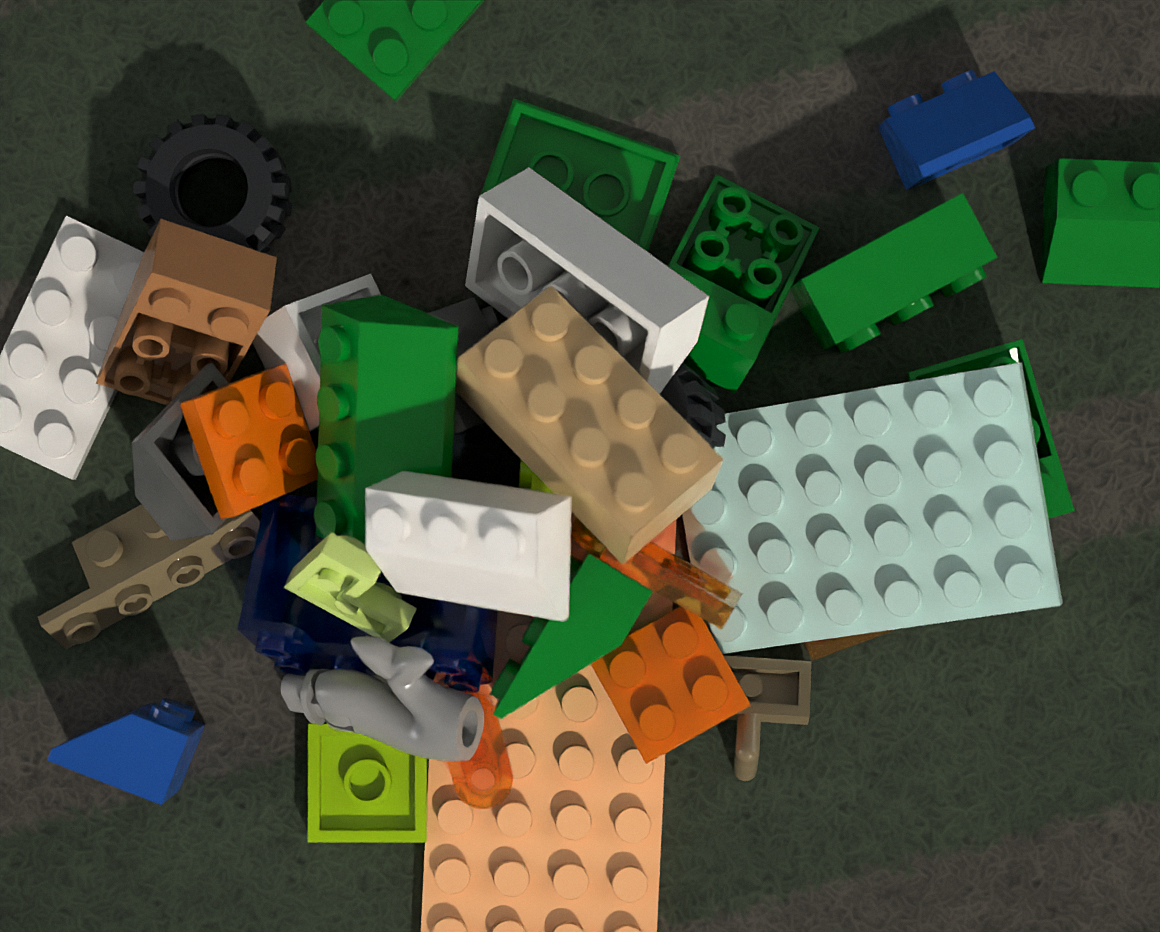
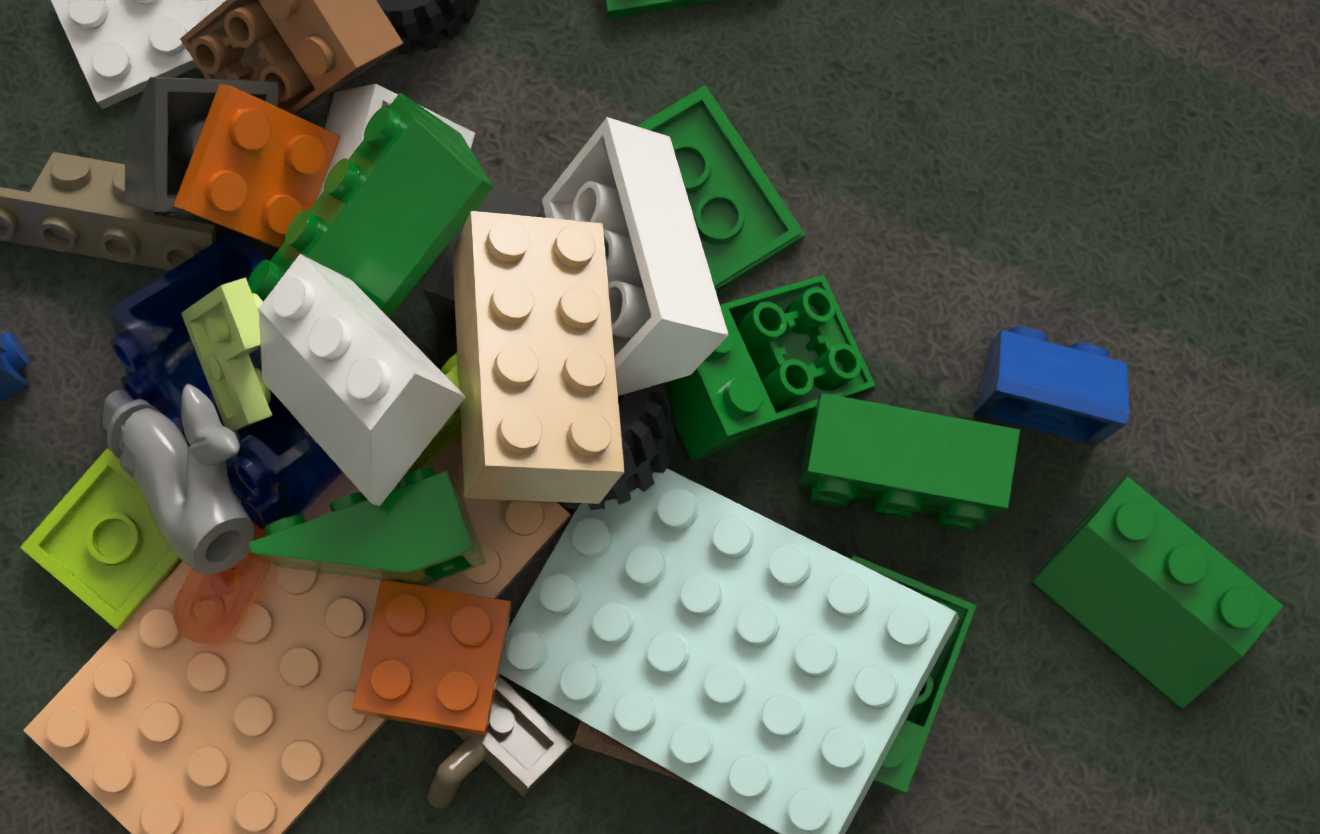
camera: 35 degrees right, 10 degrees down
clear orange tile [571,517,743,630] -> none

